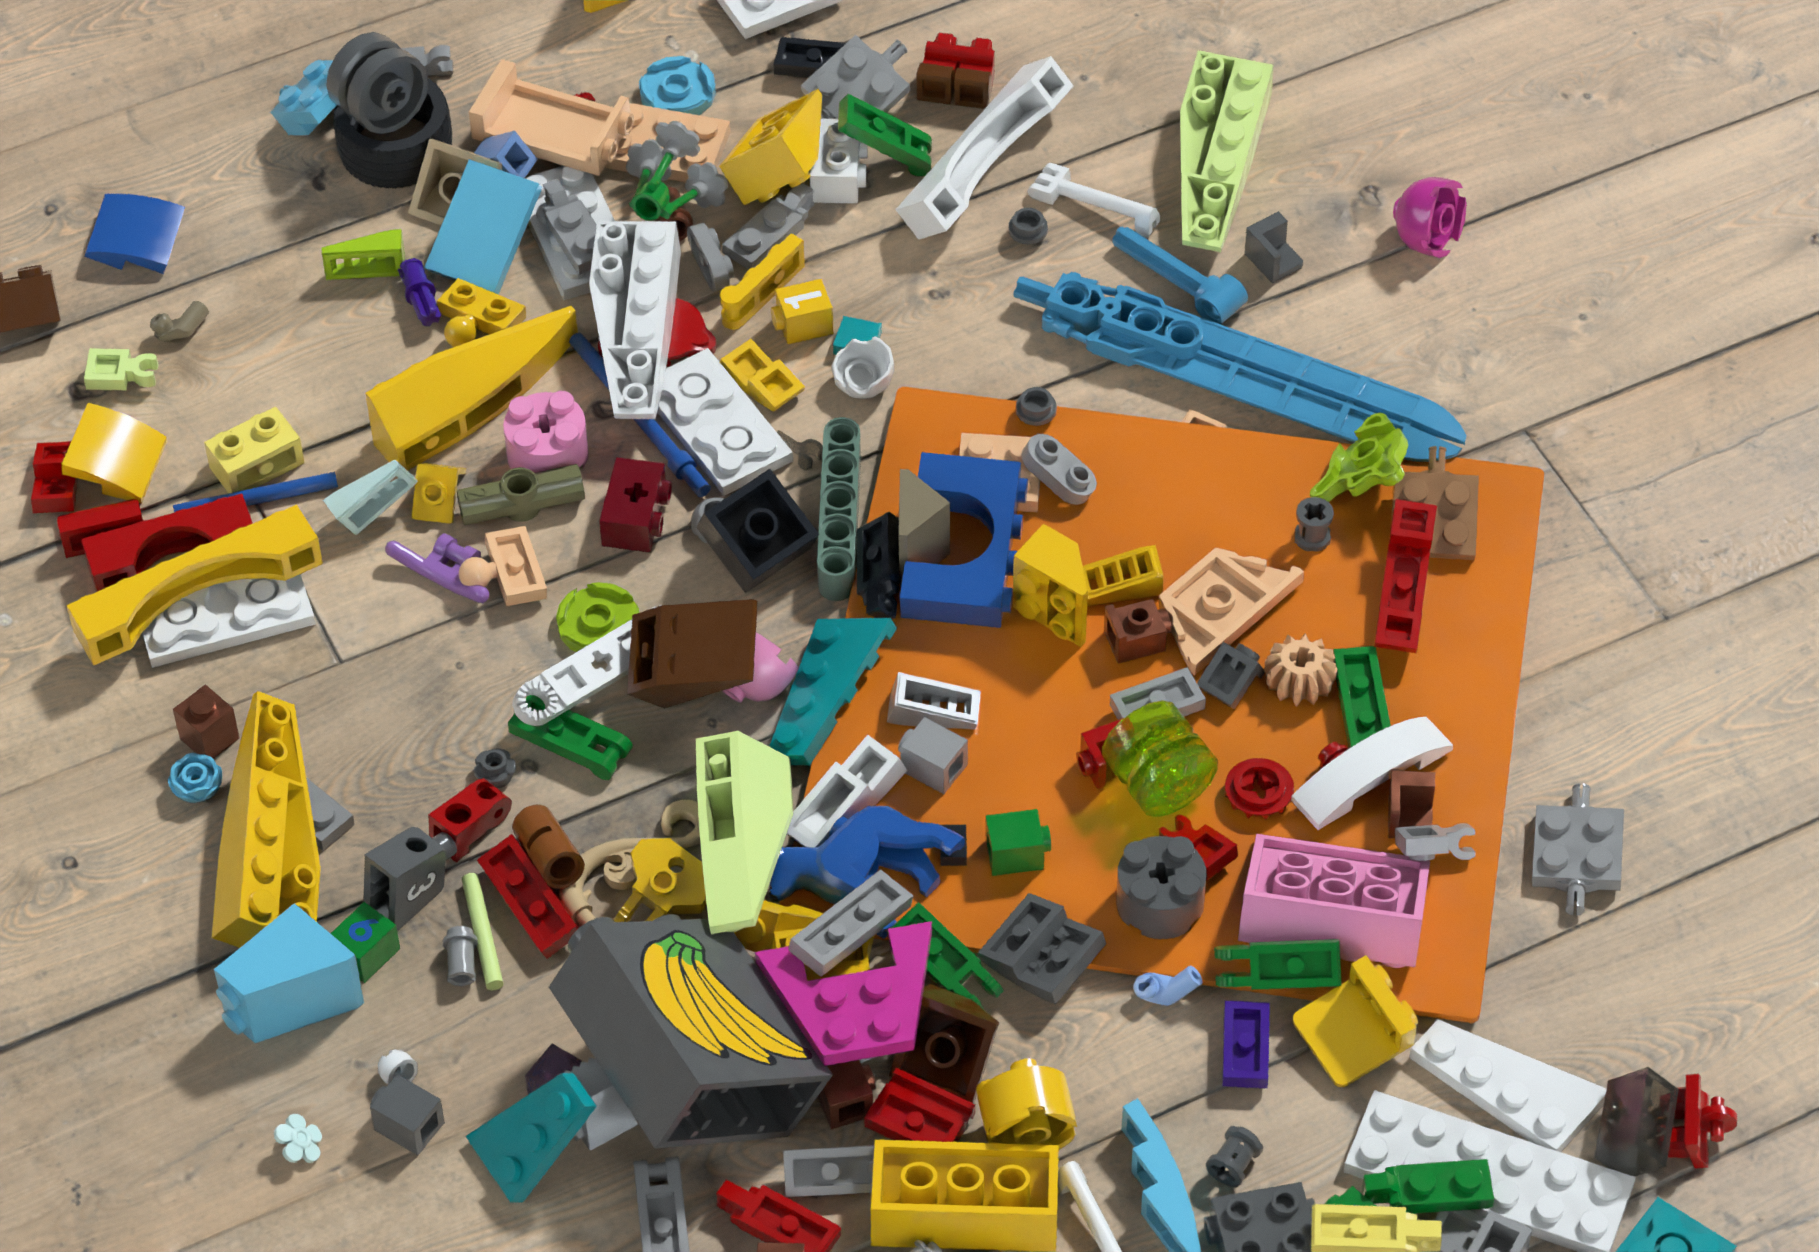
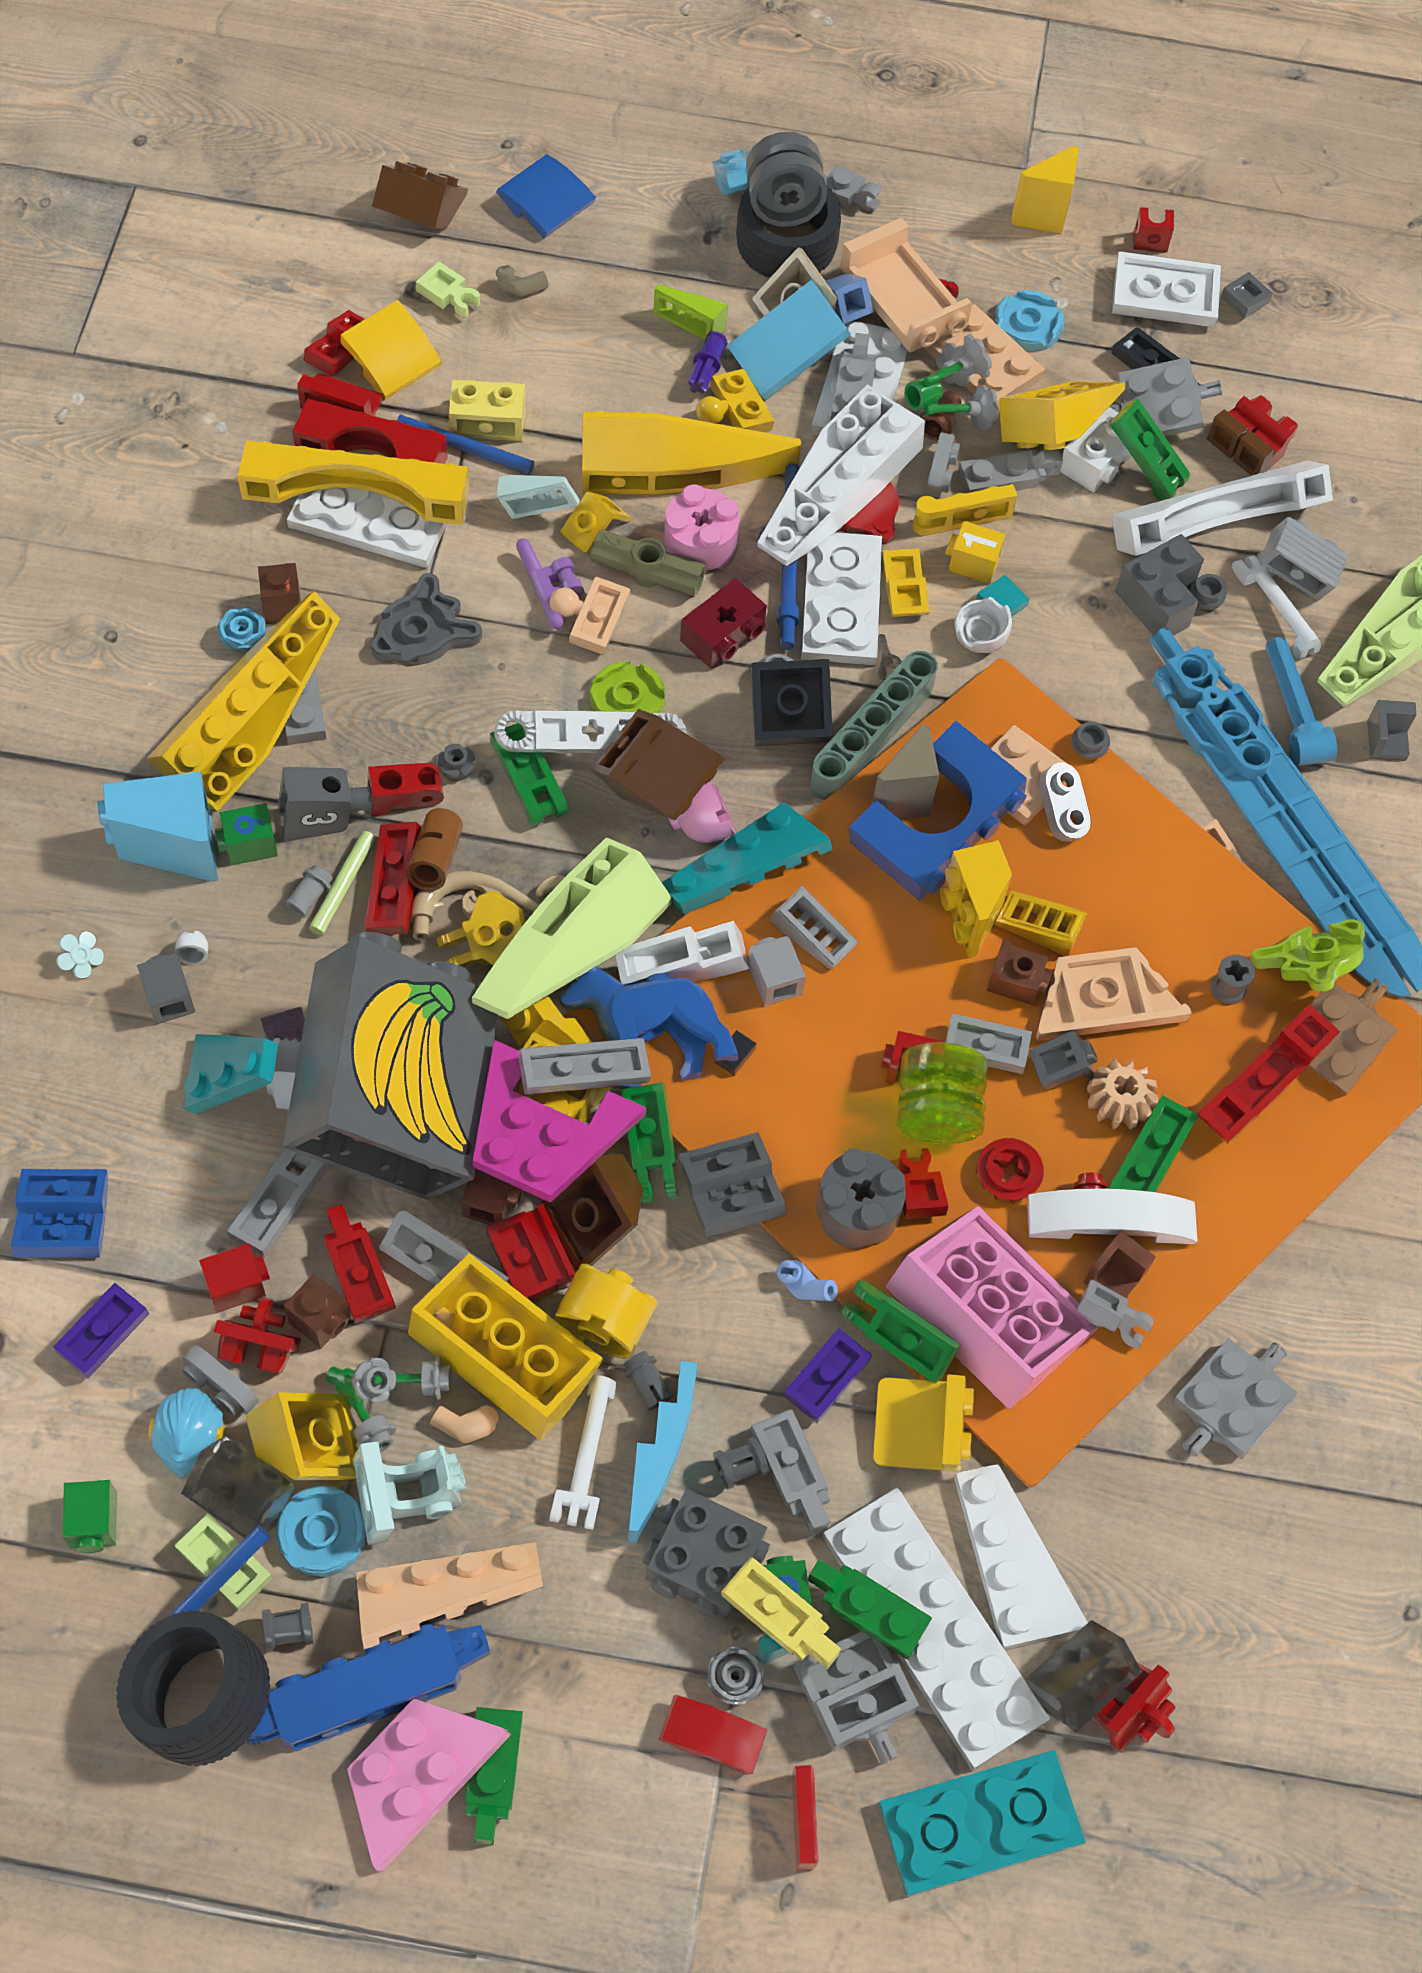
camera: 30 degrees right, 10 degrees up
black hinge [857,512,899,620] -> none
green brick [985,809,1052,876] -> none
none -> dark grey tile [371,573,482,665]
none -> dark grey pin [624,1351,673,1410]
none -> light grey hinge [751,1409,830,1536]
none -> dark grey brick [1115,534,1204,636]
none -> light grey brick [1259,516,1349,601]

